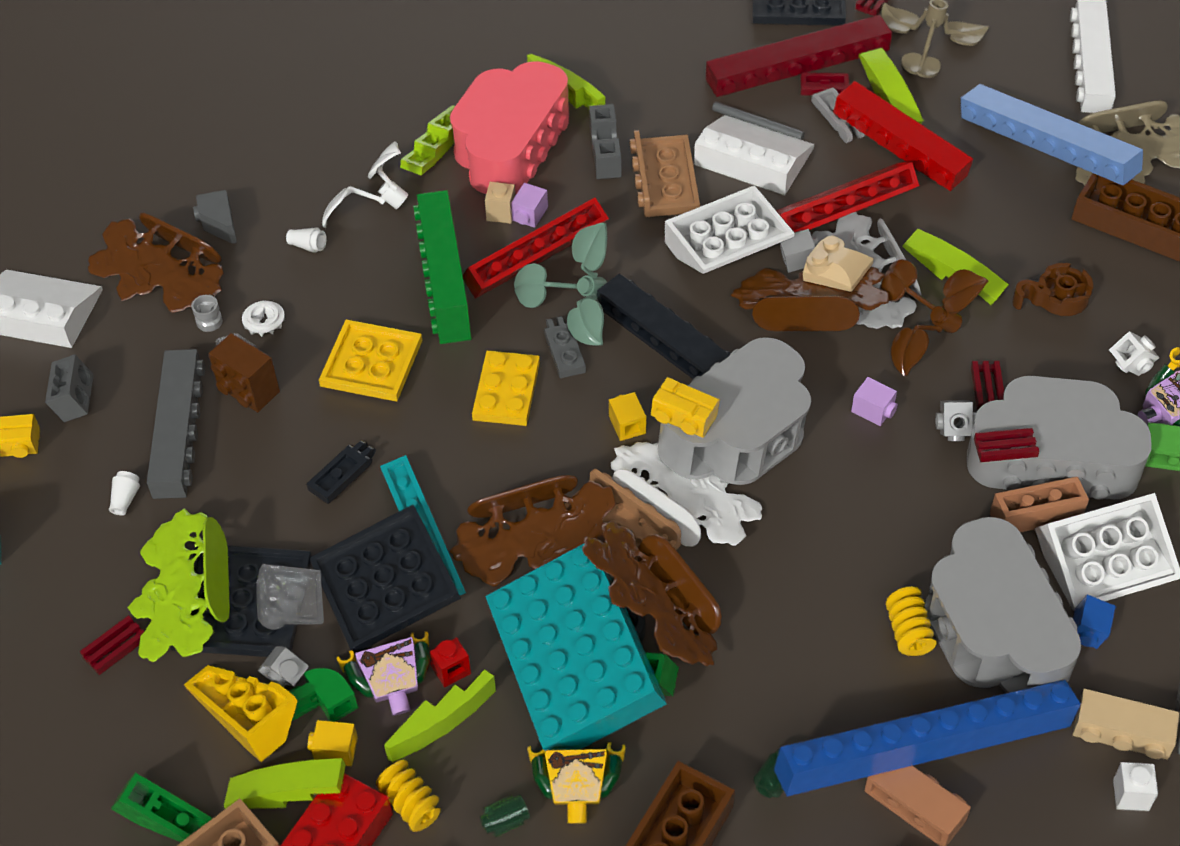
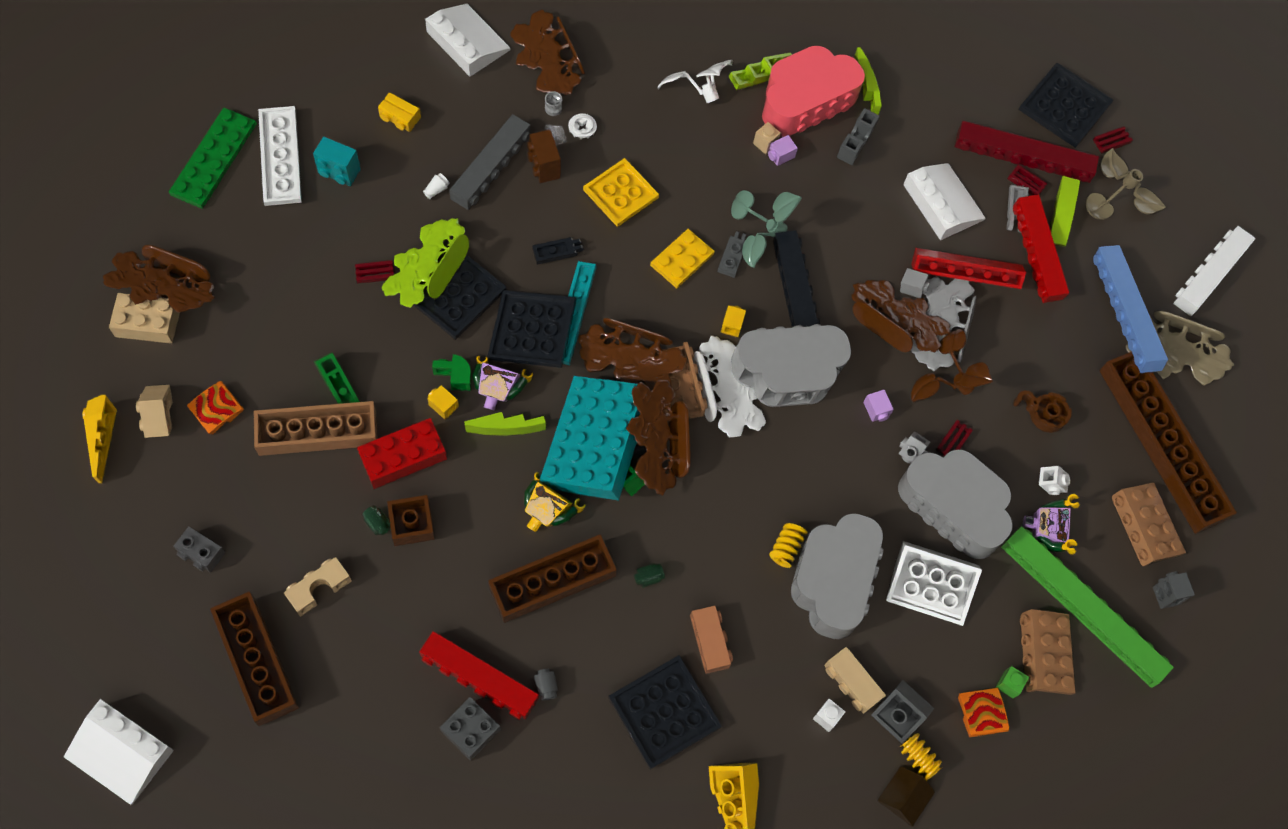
camera: 25 degrees right, 15 degrees up
dark grey brick [45,354,94,422] -> none
yellow wedge [184,665,297,762] -> none
dark grey slope [193,190,237,243] -> none
lime slope [224,758,346,809] -> none
clear slope [256,564,324,630] -> none
light grey brick [257,646,309,688] -> none
white cone [286,228,326,253] -> none
yellow piece [376,759,440,832] -> none
green brick [413,190,471,344] -> none
red brick [430,637,471,688] -> none
red brick [463,197,609,299] -> none
clear green brick [479,794,530,837] -> none
medium nougat bracket [630,130,700,217] -> none
yellow brick [651,377,720,438] -> none
white slope [665,185,794,274] -> none
dark grey bar [712,102,804,140] -> none
blue brick [774,680,1081,796] -> none
tan slope [803,236,874,292] -> none
lime slope [902,229,1009,305] -> none
dark red tile [974,428,1039,462] -> none
nougat brick [990,477,1089,533] -> none
blue brick [1073,594,1116,649] -> none

